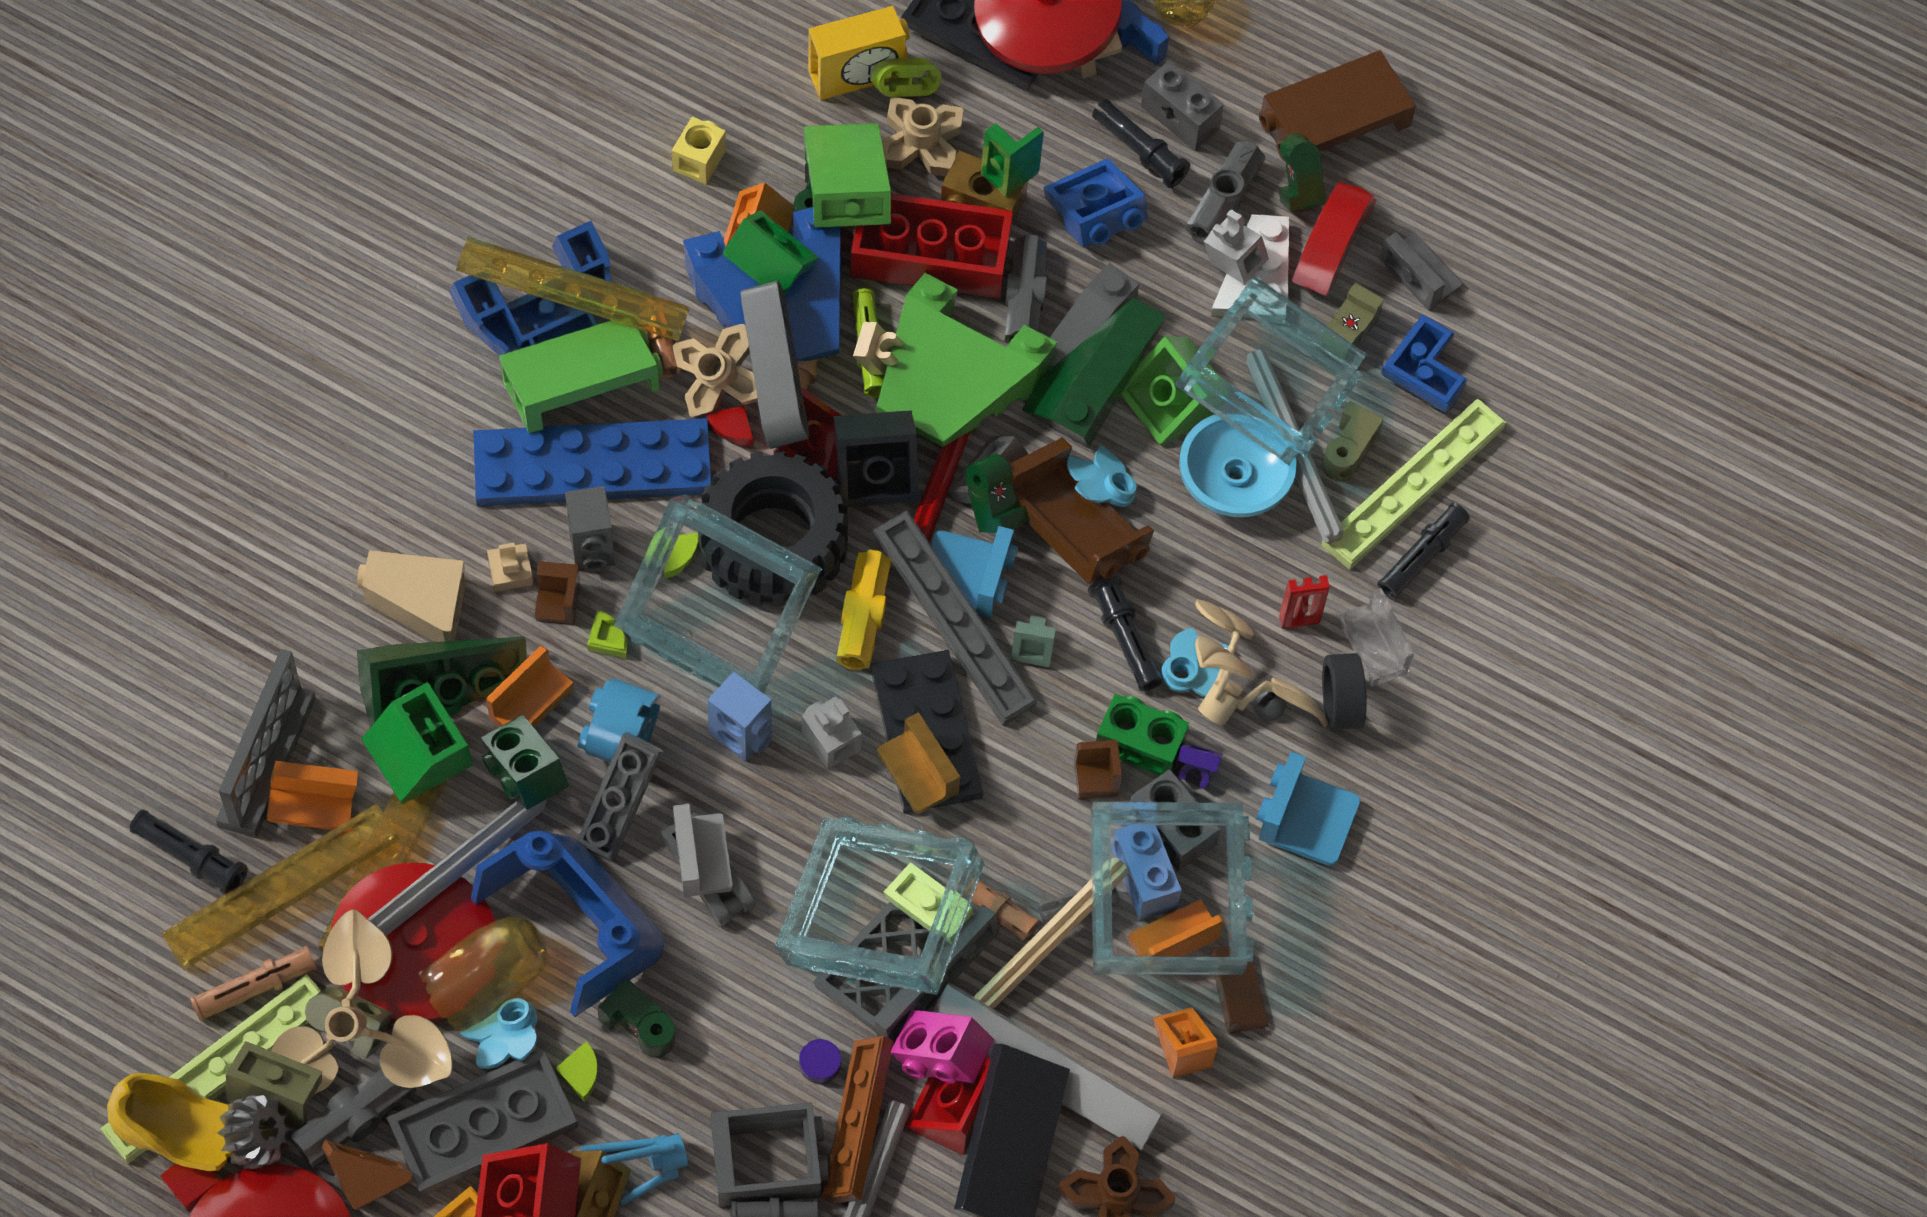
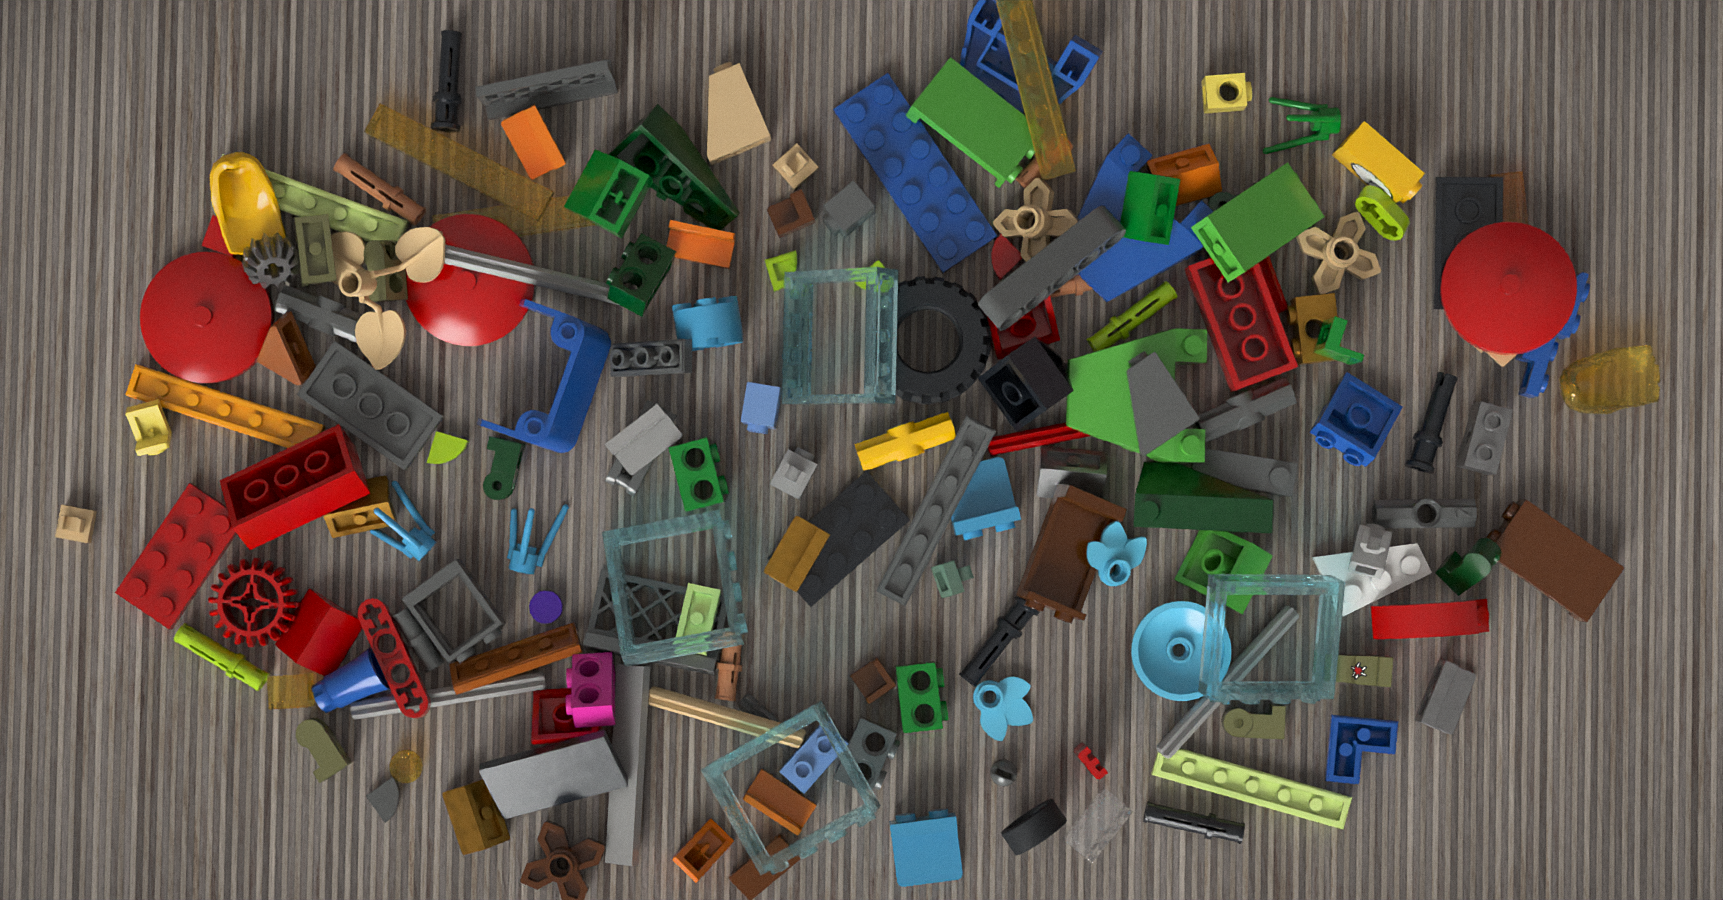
camera: 65 degrees right, 25 degrees up
clear yellow hair [420,917,548,1031] -> none
medium azure plate [460,998,538,1069] -> none
tan tile [853,322,903,375] -> none
dark green leg [965,454,1030,533] -> none
dark purple tile [1177,742,1223,789] -> none
tan plant [1195,599,1328,729] -> none
none -> dark azure plant [507,504,569,574]
none -> green brick [668,437,729,512]
none -> dark grey slope [1126,351,1200,457]
none -> green plant [1263,97,1341,154]

